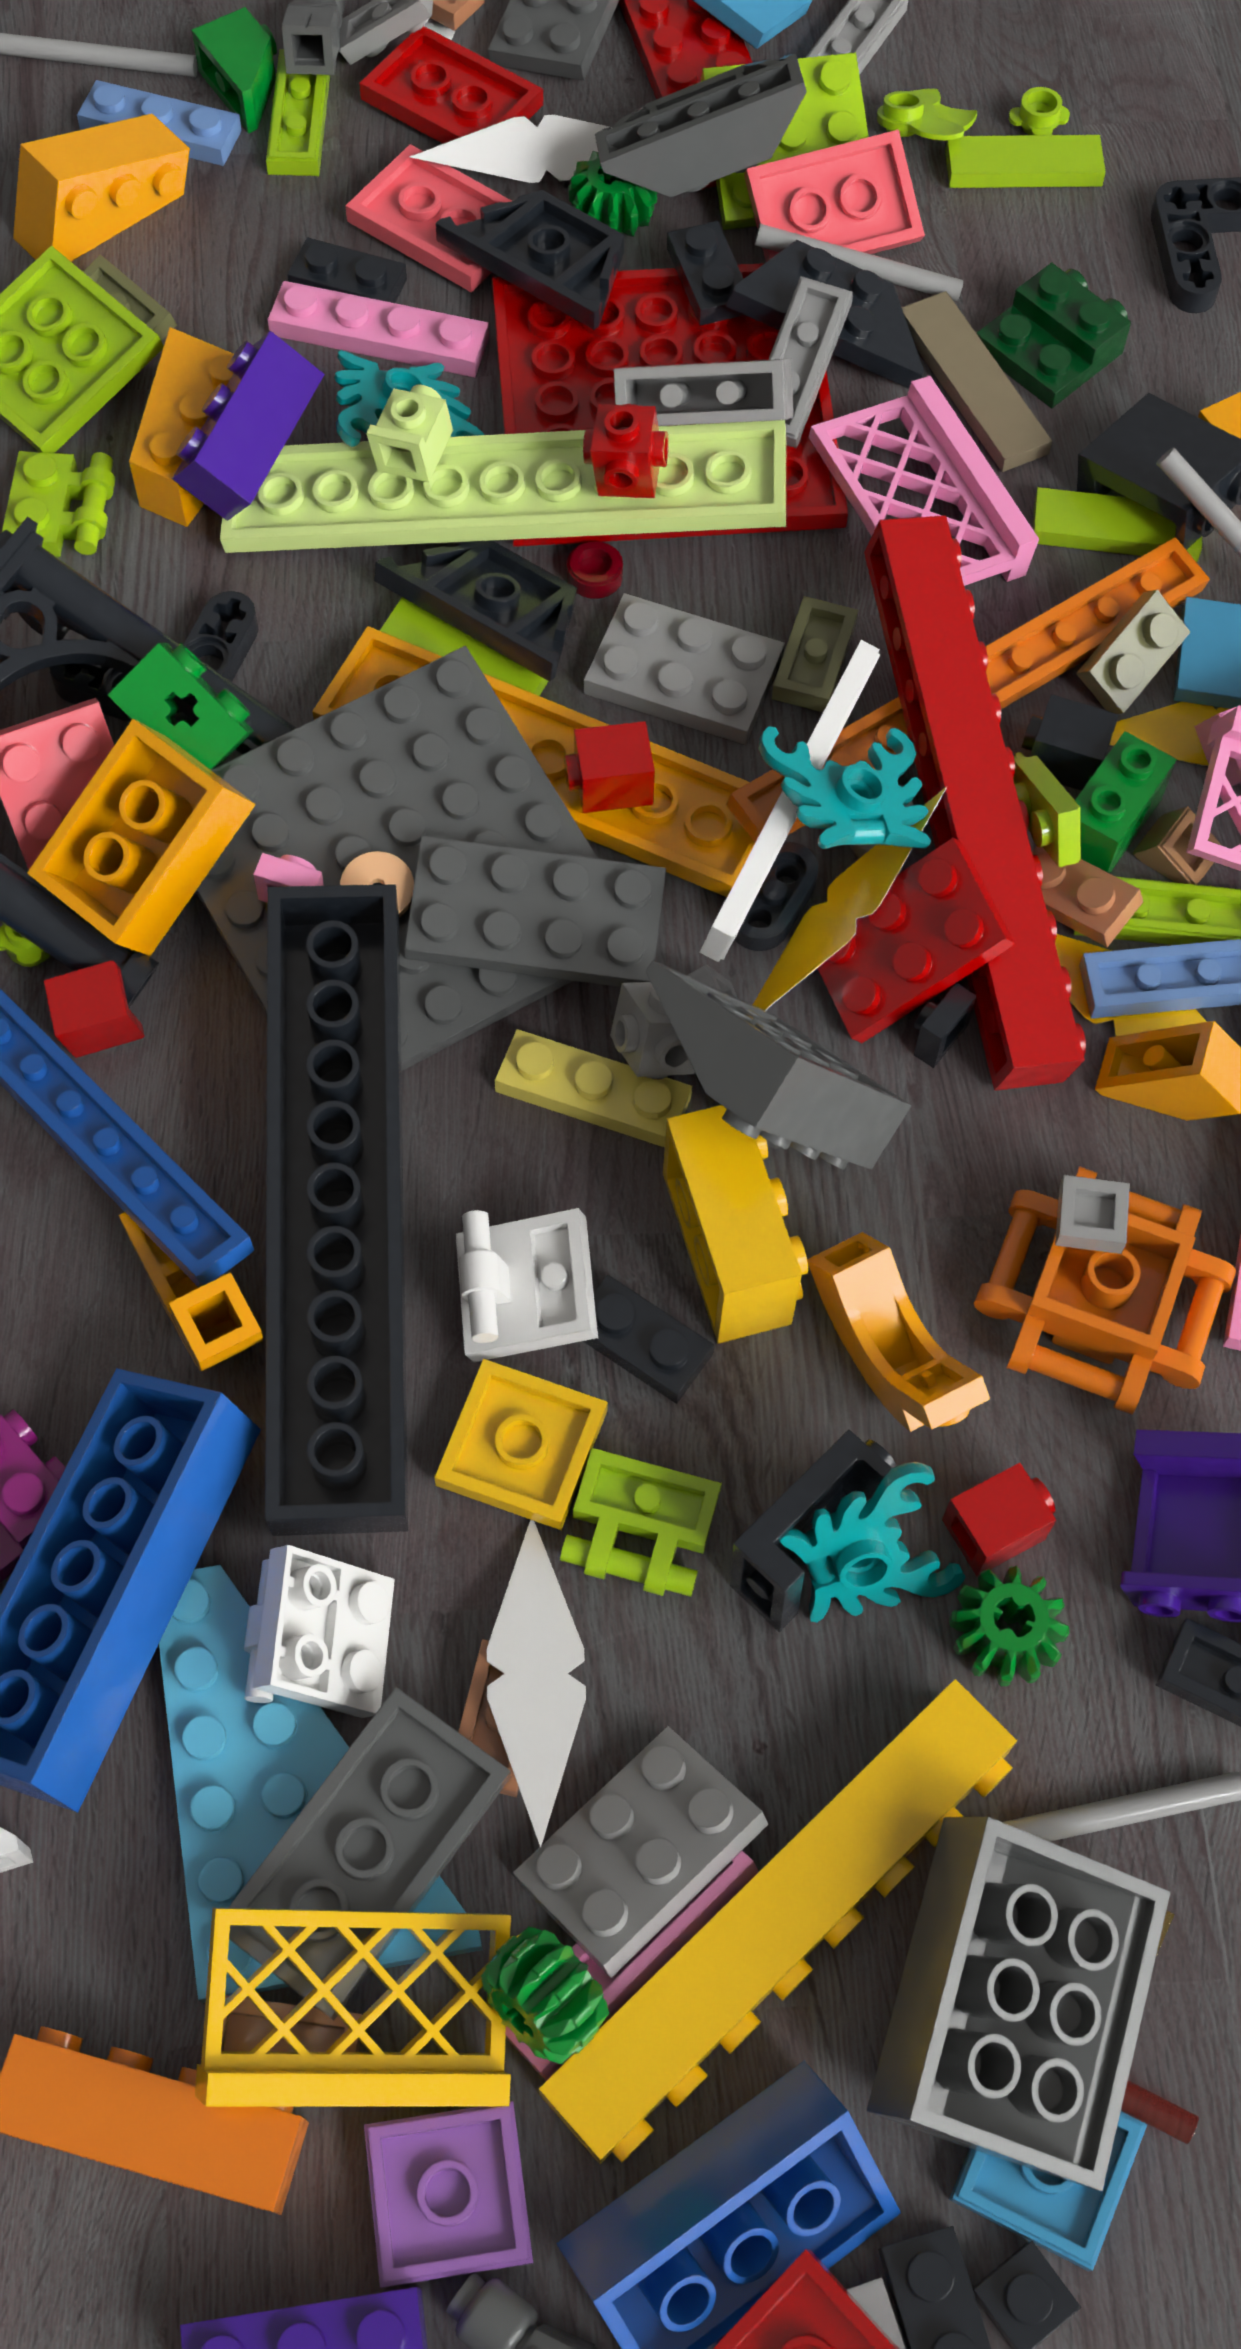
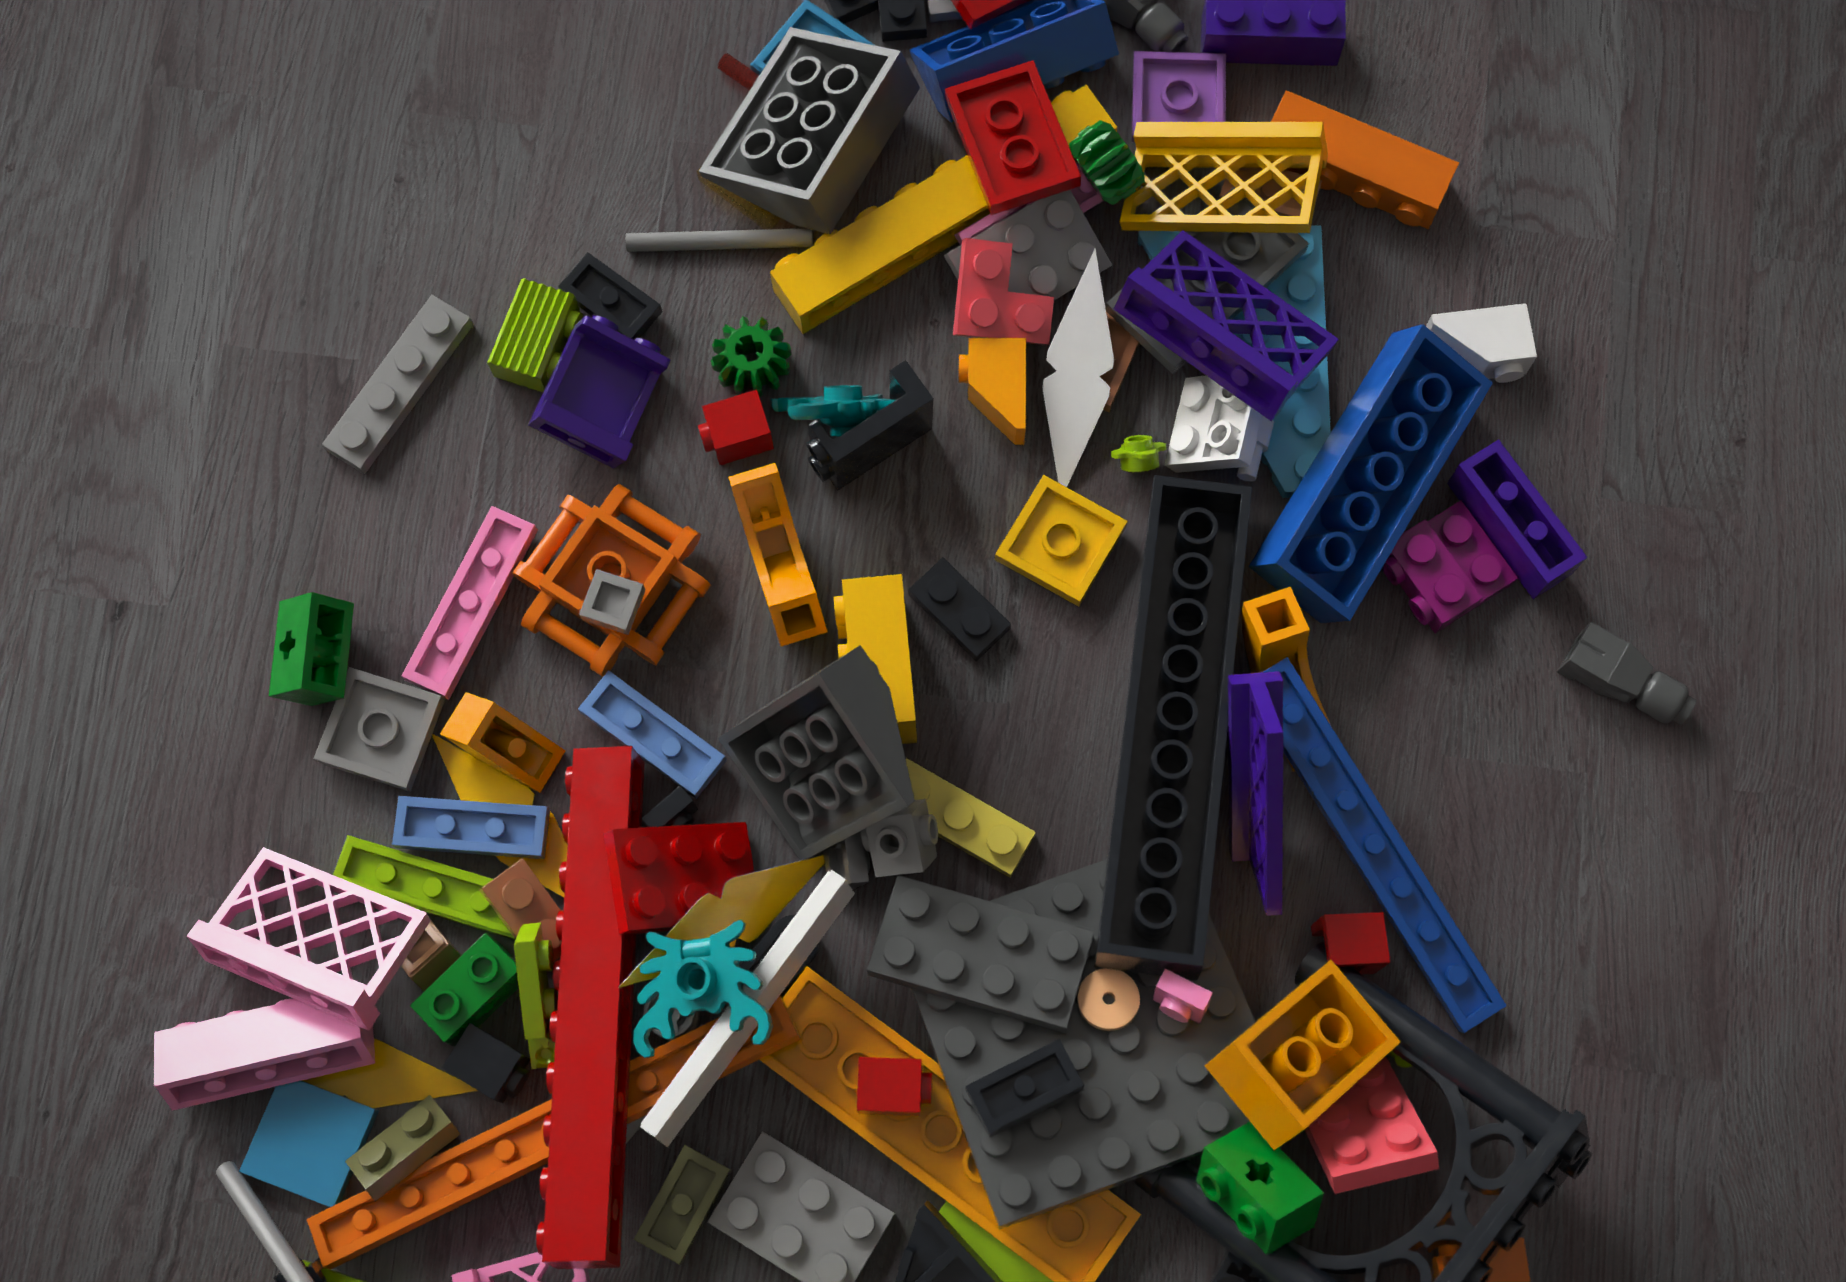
camera: 165 degrees left, 10 degrees up
white plate [456,1208,598,1362] -> none
lime plate [560,1448,722,1597] -> none
none -> medium blue plate [578,670,727,799]
none -> red plate [945,60,1081,215]
none -> coral plate [953,238,1054,346]
none -> light orange slope [959,338,1026,445]
none -> black plate [965,1039,1084,1137]
none -> lime plate [1111,435,1167,472]
none -> dark purple fence [1113,230,1339,422]
none -> dark purple fence [1228,671,1283,916]

